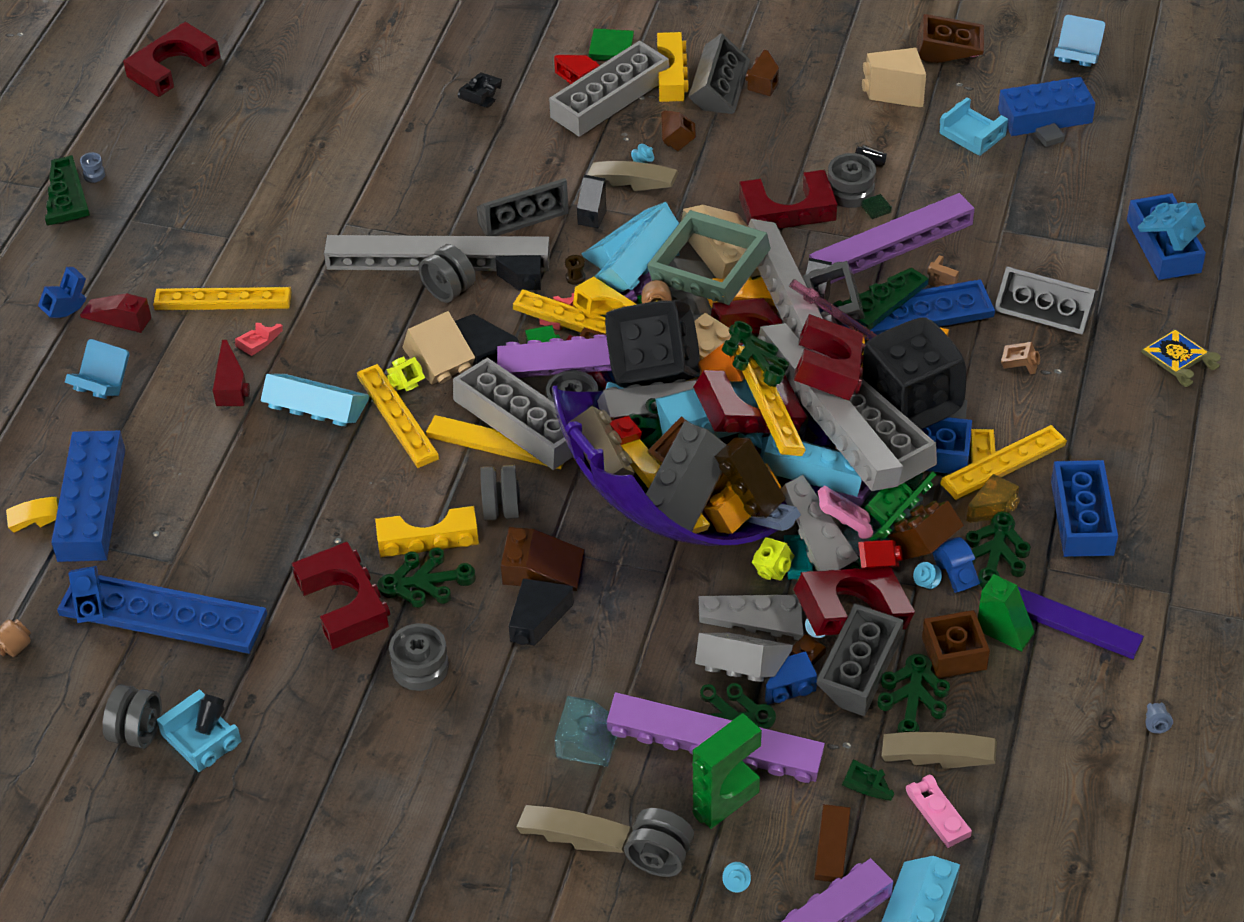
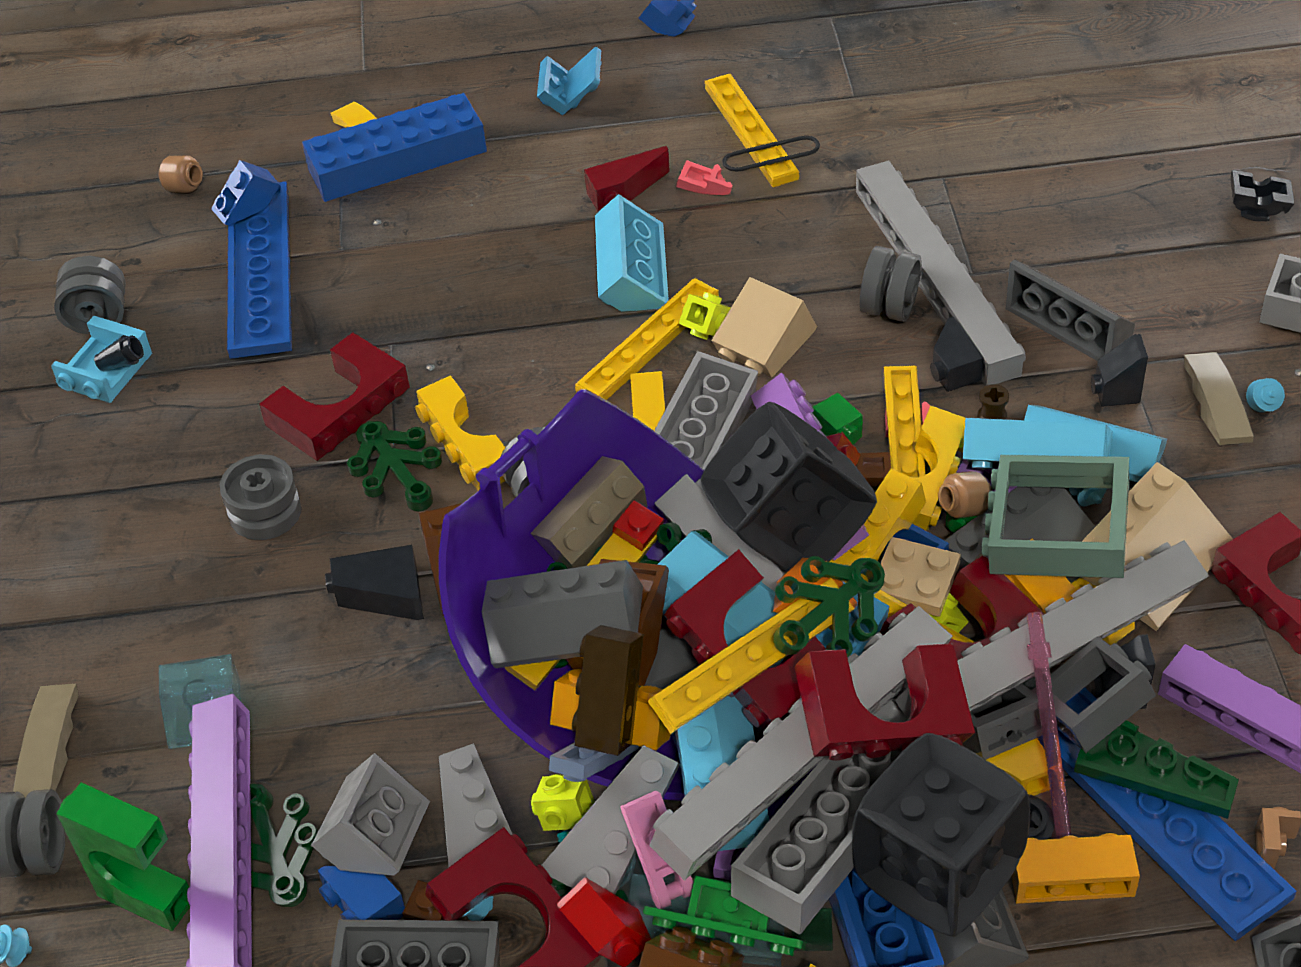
camera: 70 degrees right, 0 degrees up
dark red slope [80,293,152,333] -> none
black slope [455,314,519,366] -> none
none -> black piece [722,135,820,172]

